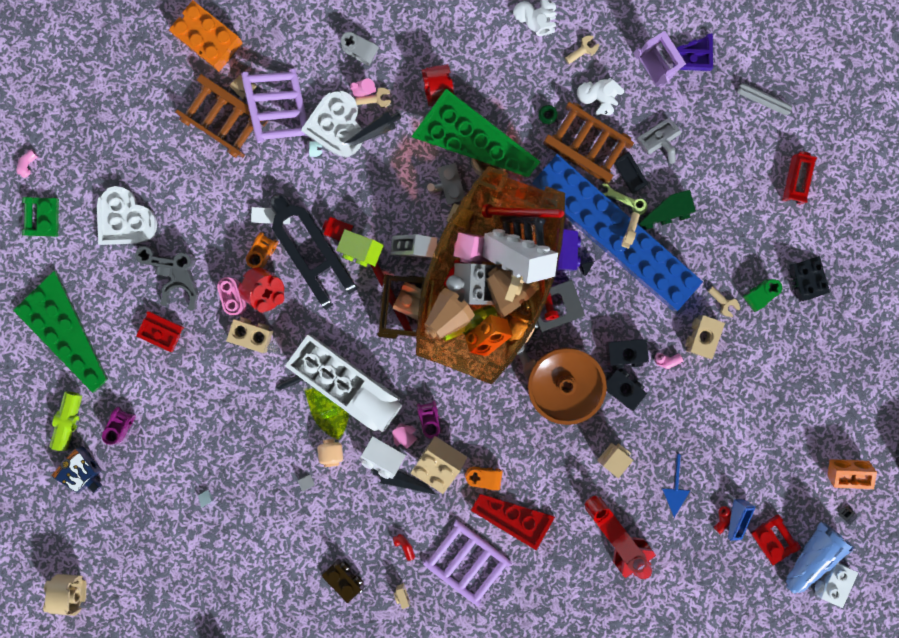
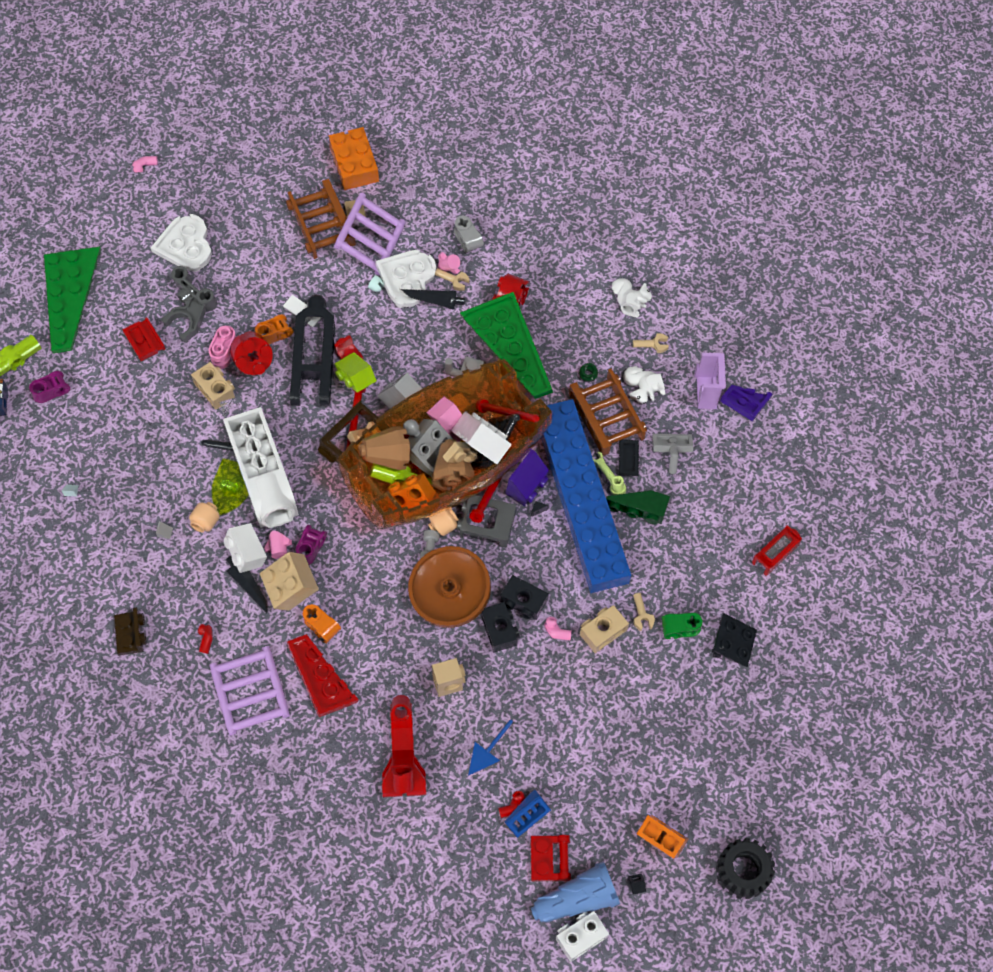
camera: 25 degrees right, 25 degrees down
green plate [22,197,59,237] -> none
tan plate [394,583,410,609] -> none
tan bar [621,212,640,249] -> none
light grey axle [737,83,793,116] -> none

